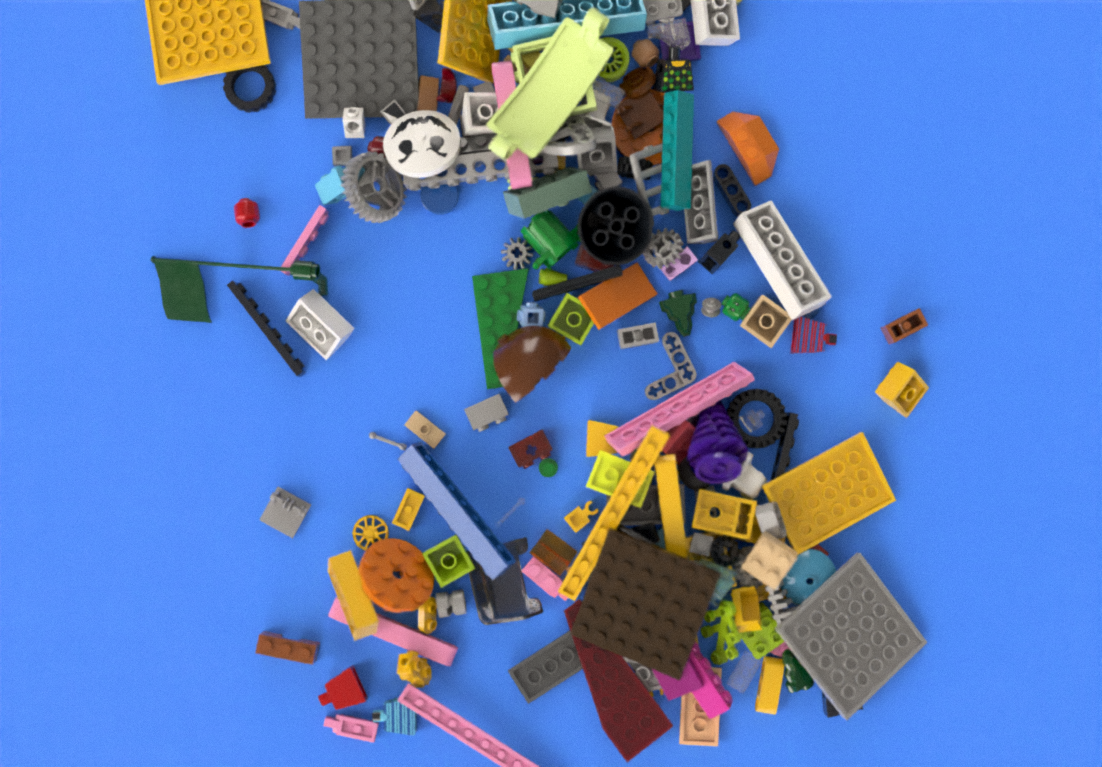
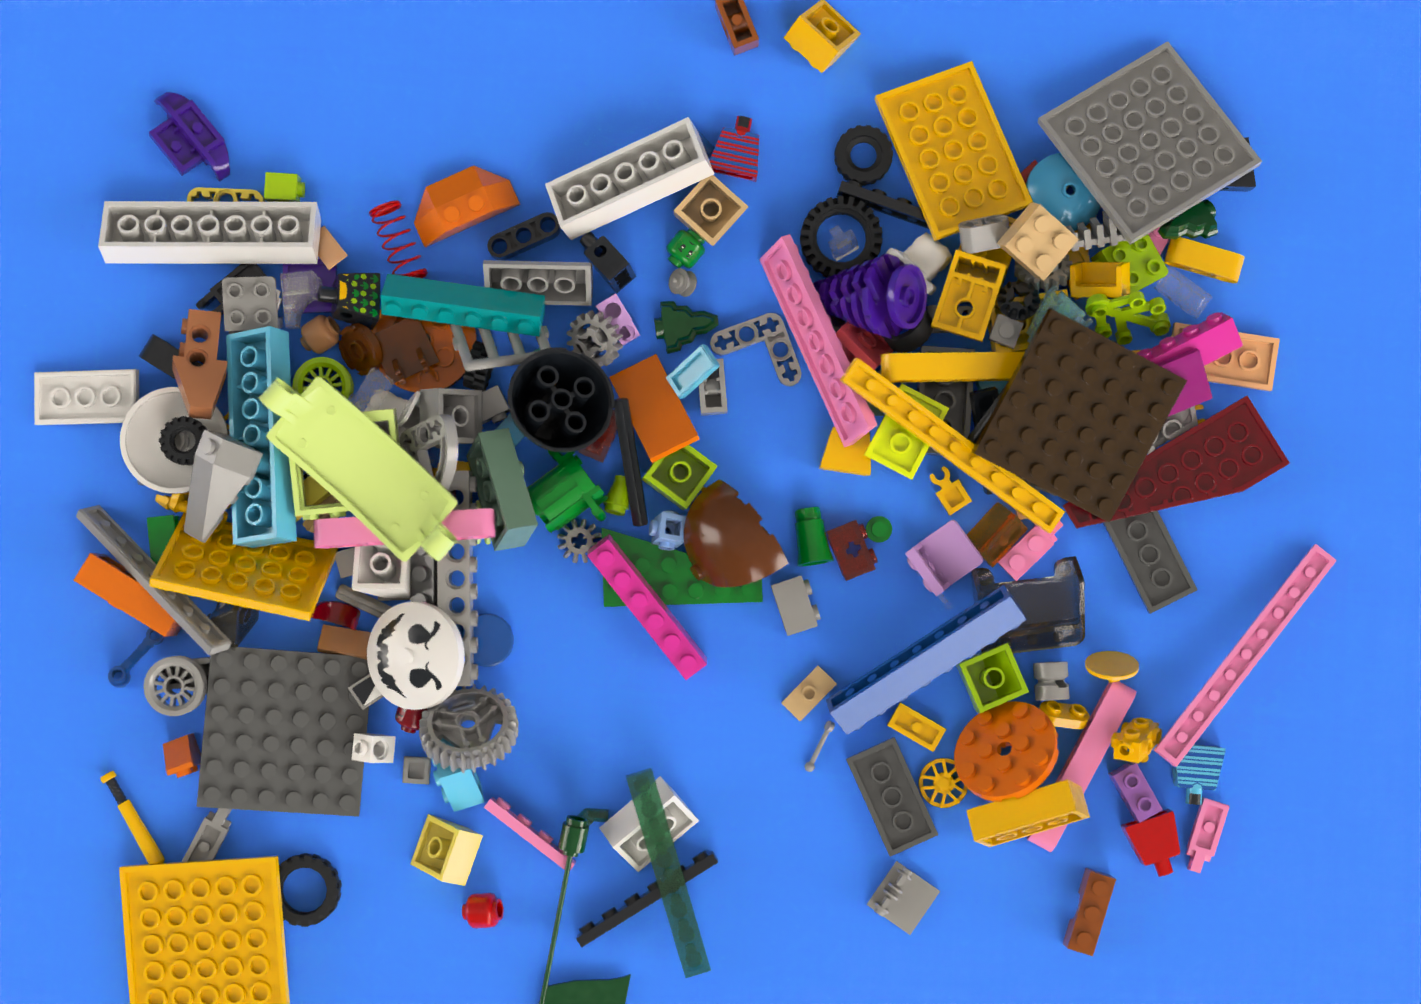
camera: 80 degrees left, 0 degrees up
none -> lime brick [264,172,305,202]
none -> light nougat sticker [318,226,348,270]
none -> red piece [369,200,428,278]
none -> light yellow slope [410,814,483,886]
none -> dark pink brick [587,534,707,680]
none -> clear green plate [625,768,711,978]
none -> medium azure tile [666,344,720,399]
none -> green plant [795,507,834,567]
none -> black tyre [834,125,893,186]
none -> dark grey plate [846,737,938,857]
none -> lavender bracket [905,520,983,597]
none -> yellow piece [1085,651,1139,683]
none -> medium lavender brick [1108,762,1163,823]

